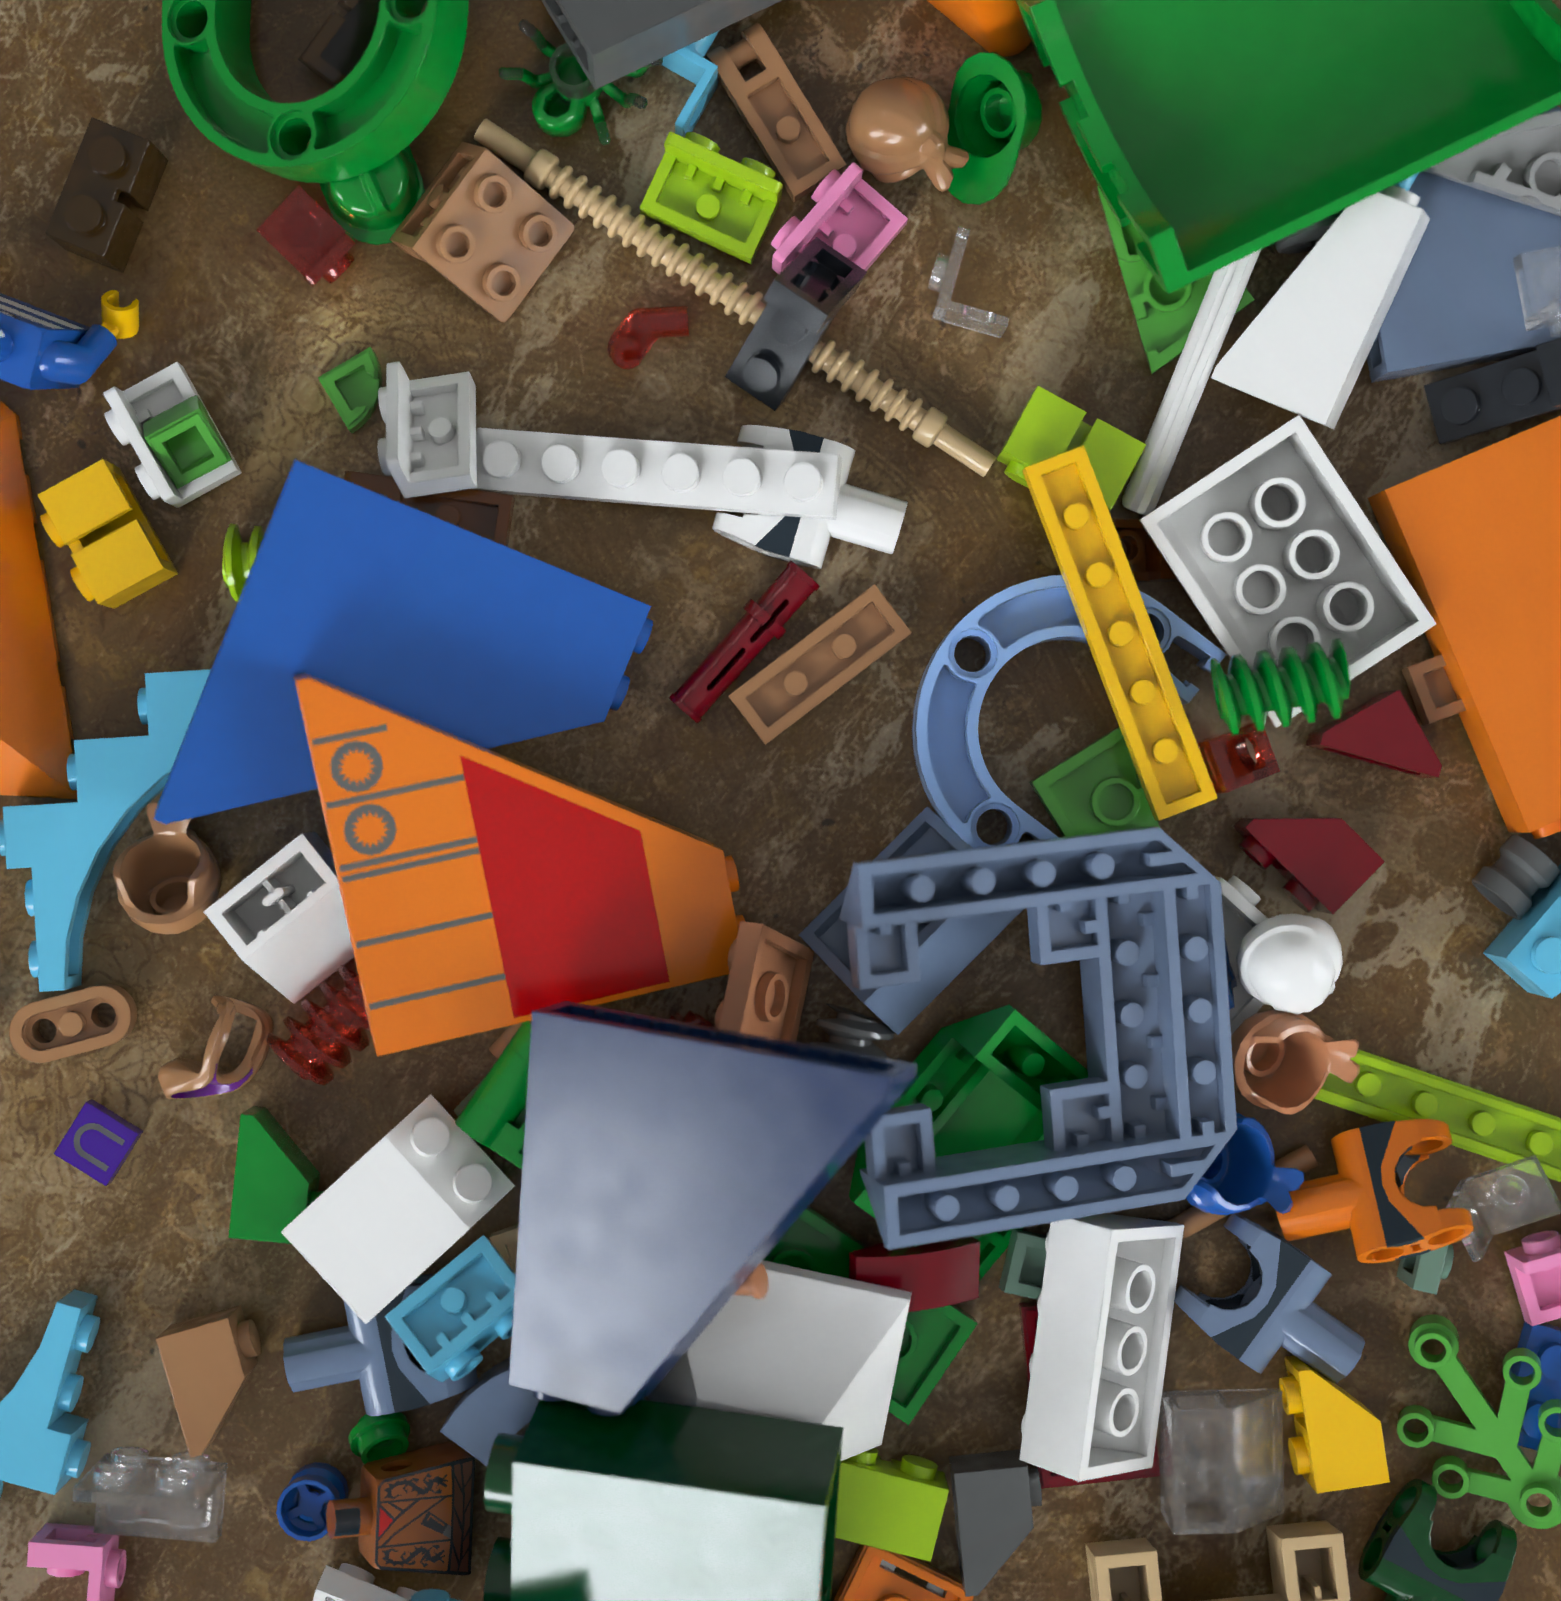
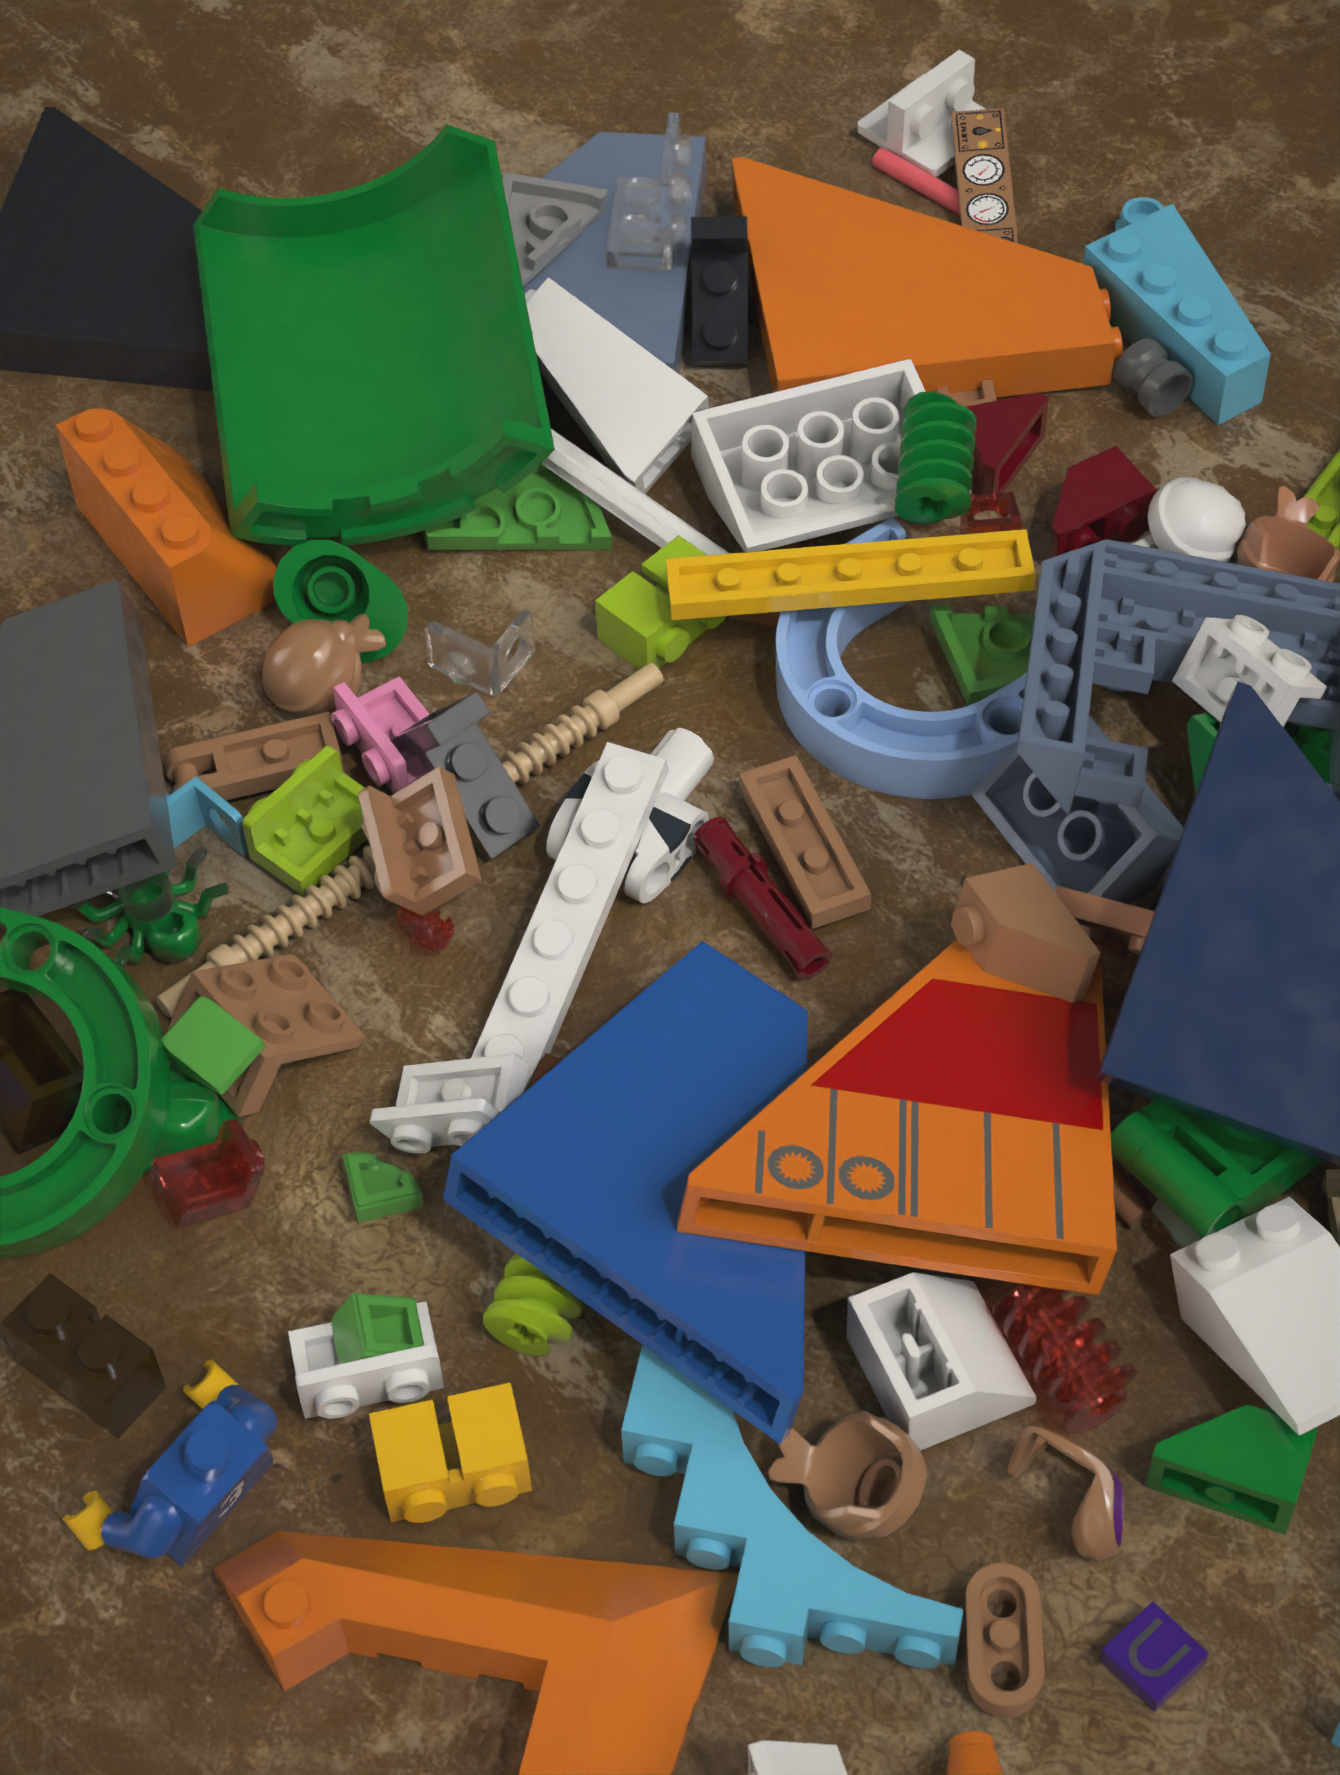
camera: 70 degrees left, 35 degrees down
none -> bright green slope [161,996,266,1095]
none -> medium nougat bracket [358,766,482,916]
none -> medium nougat slope [951,863,1101,1003]
none -> white bracket [1172,615,1327,727]

